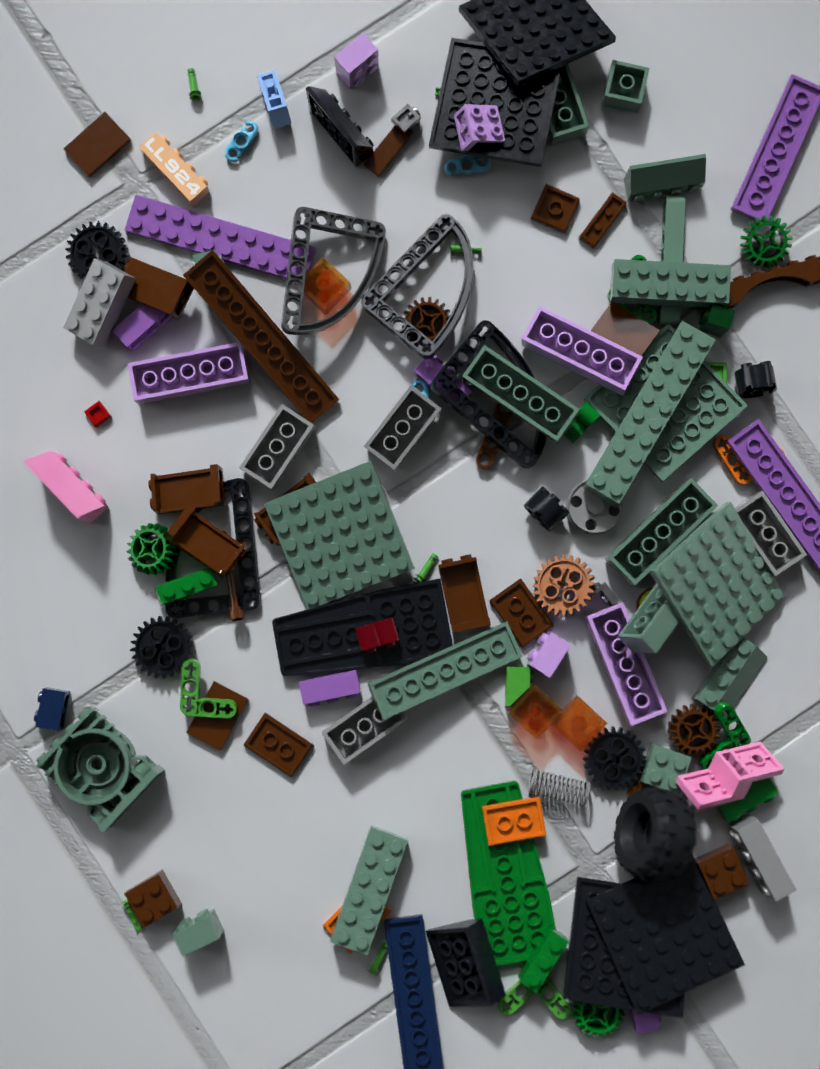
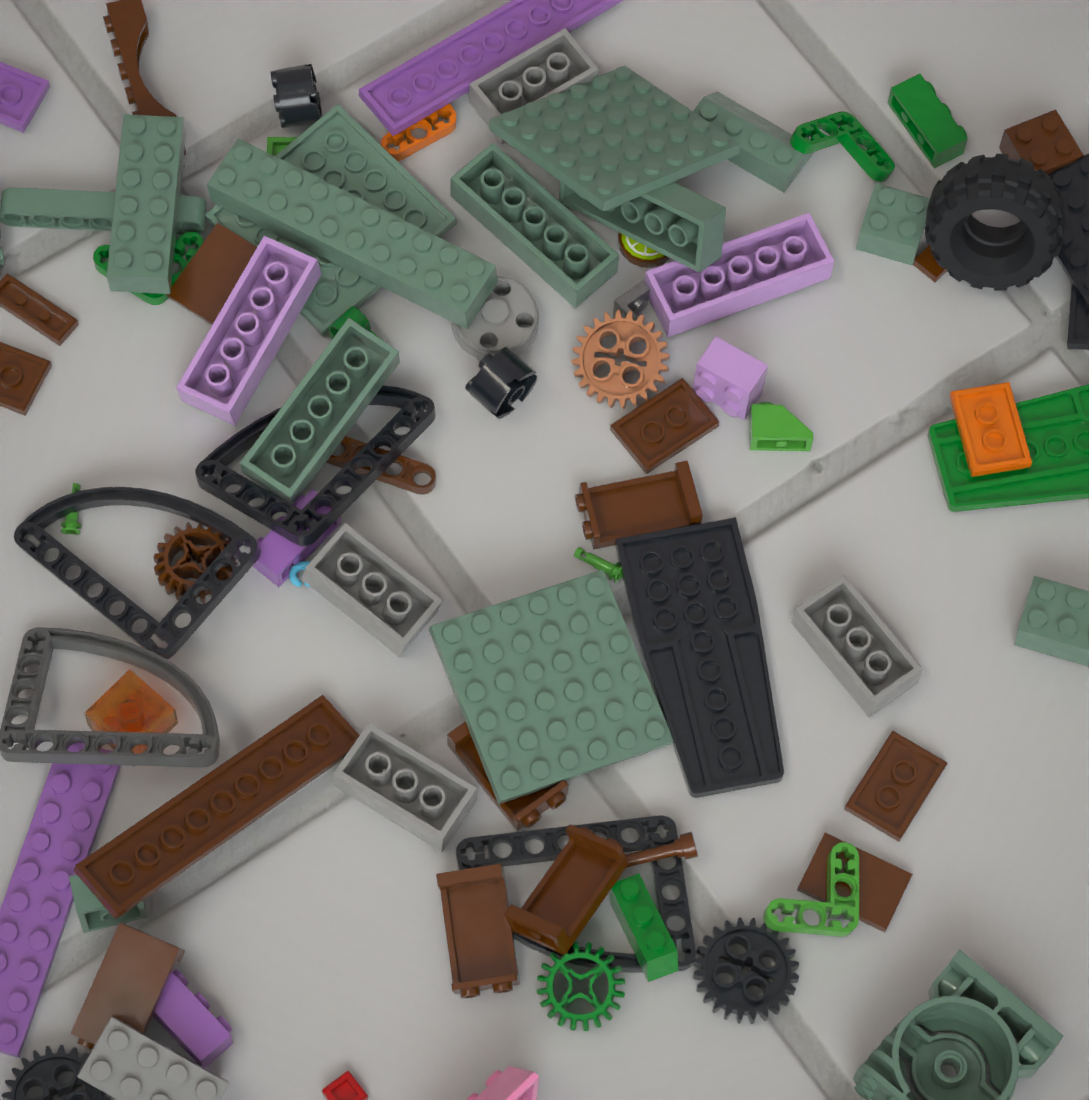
camera: 90 degrees left, 20 degrees down
lavender brick [127,342,251,404] -> none
medium lavender brick [299,669,361,707] -> none
dark red brick [355,617,399,653] -> none
sand green plate [367,621,523,720] -> none
clear orange brick [506,683,563,739] -> none
light grey piece [528,769,591,807] -> none
clear orange brick [550,695,607,752] -> none
black gear [582,726,646,790] -> none
reddish brown gear [667,704,721,757] -> none
bright pink bracket [675,742,784,810] -> none
dark green brick [698,304,735,337] -> none
light grey brick [728,814,796,901] -> none
green gear [740,216,793,268] -> none

